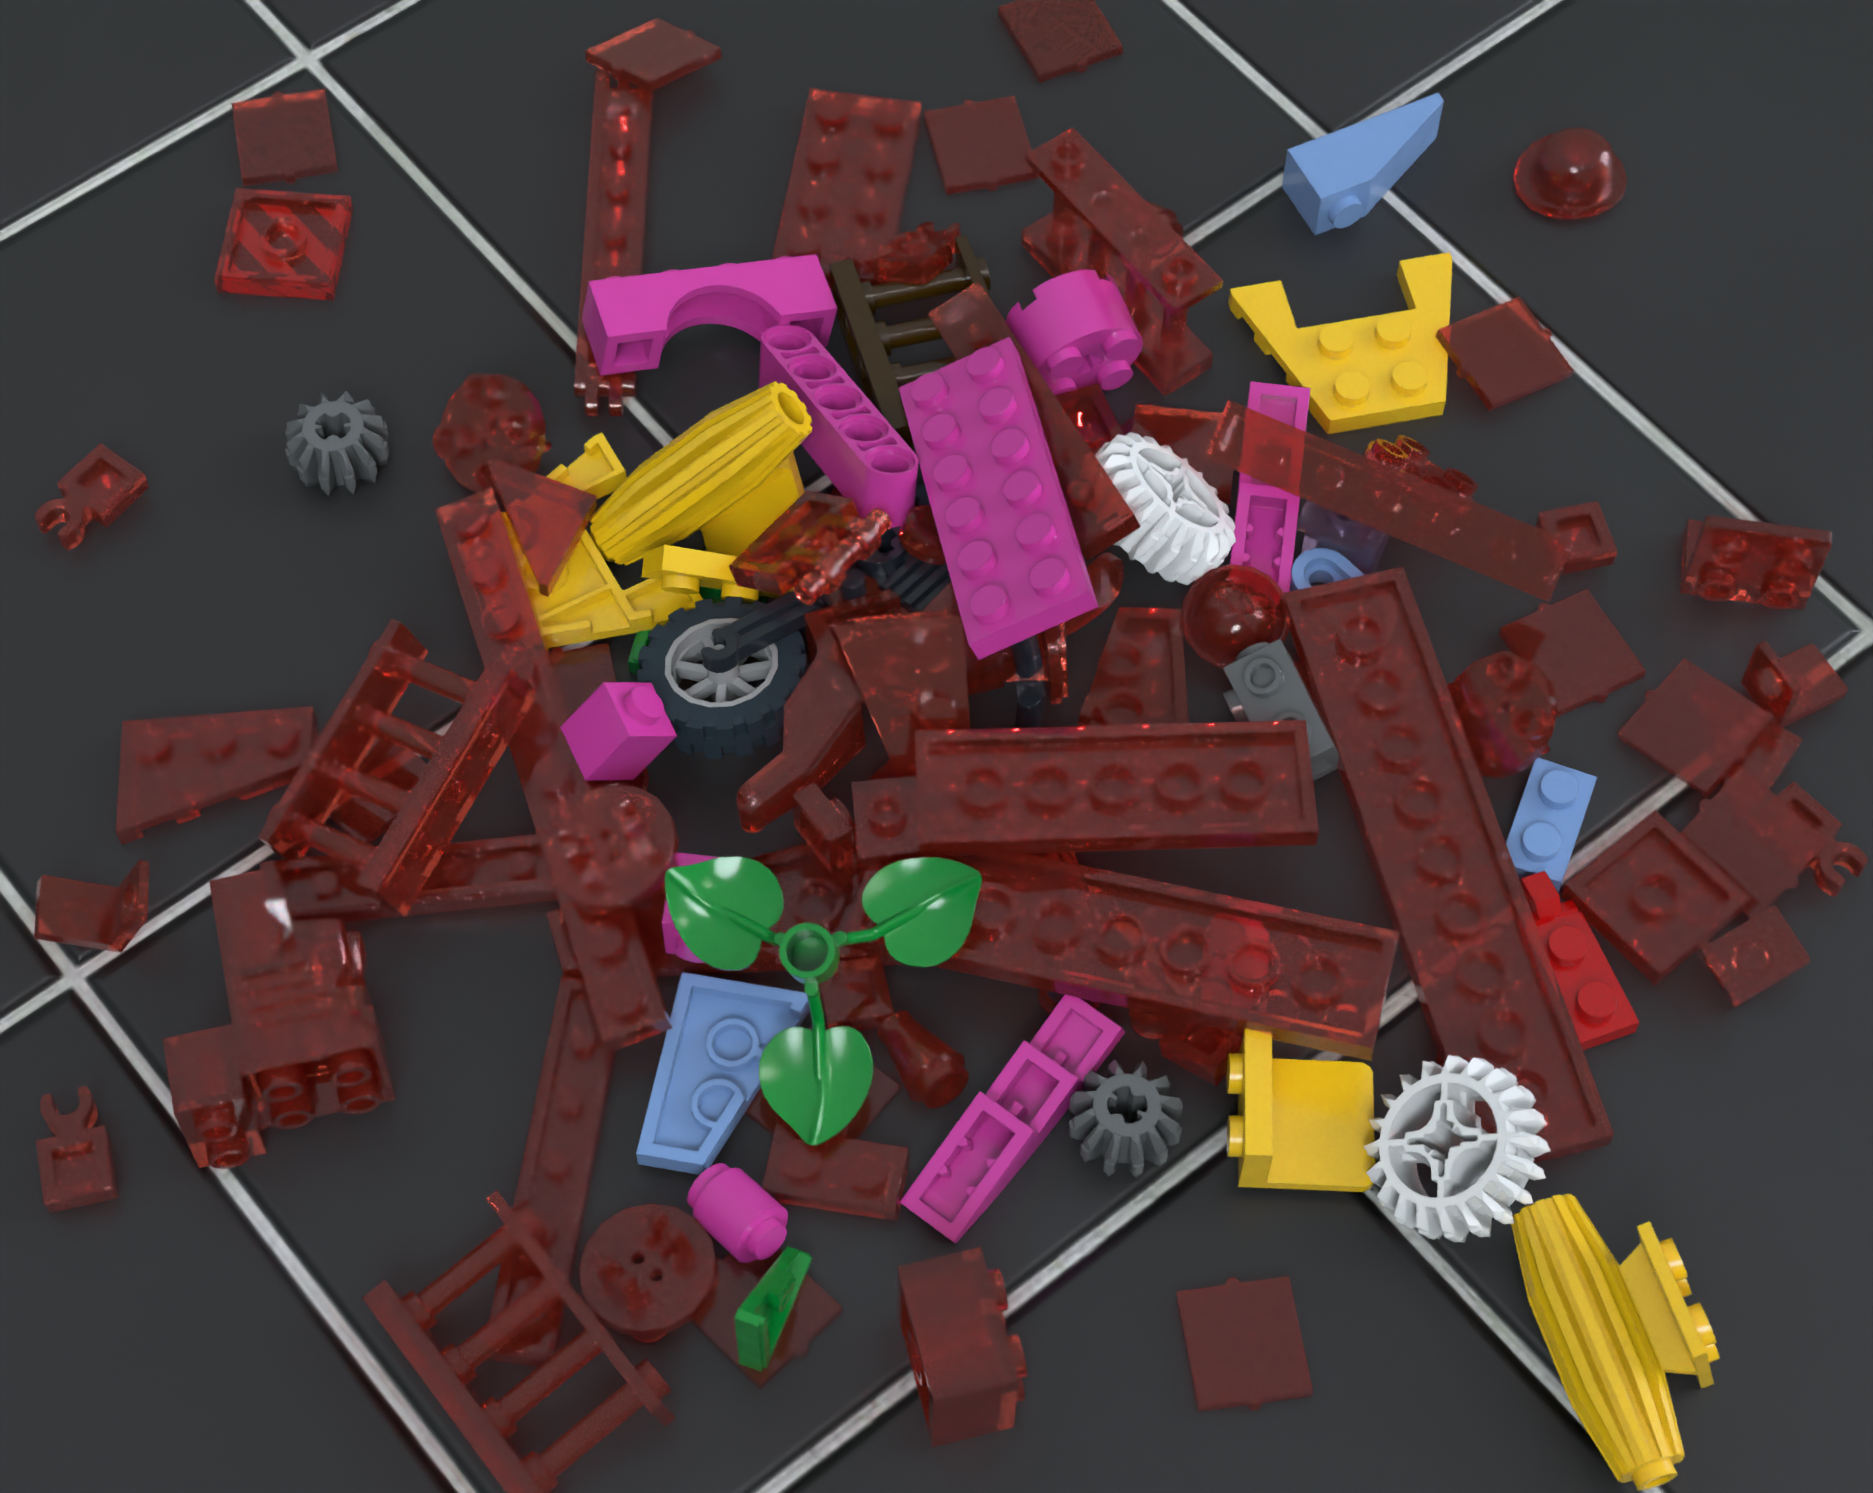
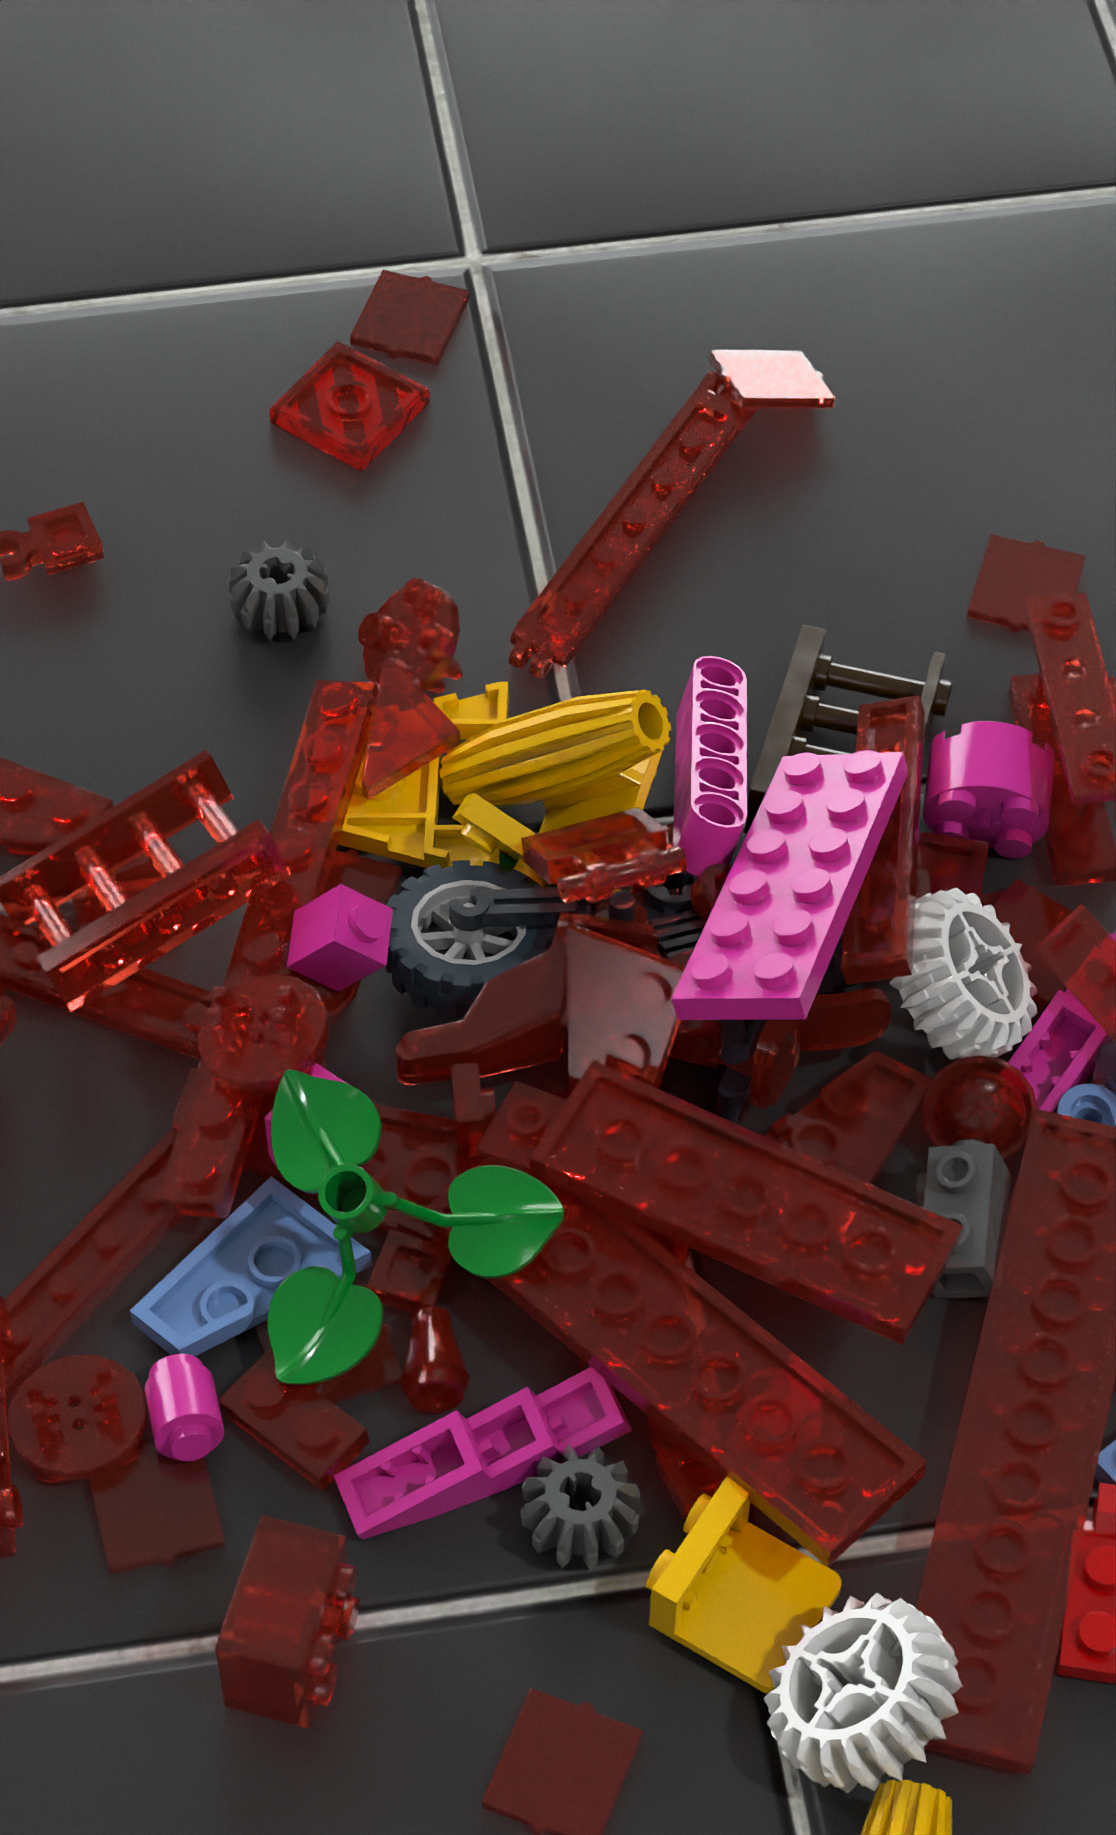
camera: 30 degrees right, 5 degrees down
dark pink arch [582,254,838,375] -> none
green tile [734,1246,812,1372] -> none
clear red plate [771,88,922,288] -> none
clear red plate [871,221,961,284] -> none

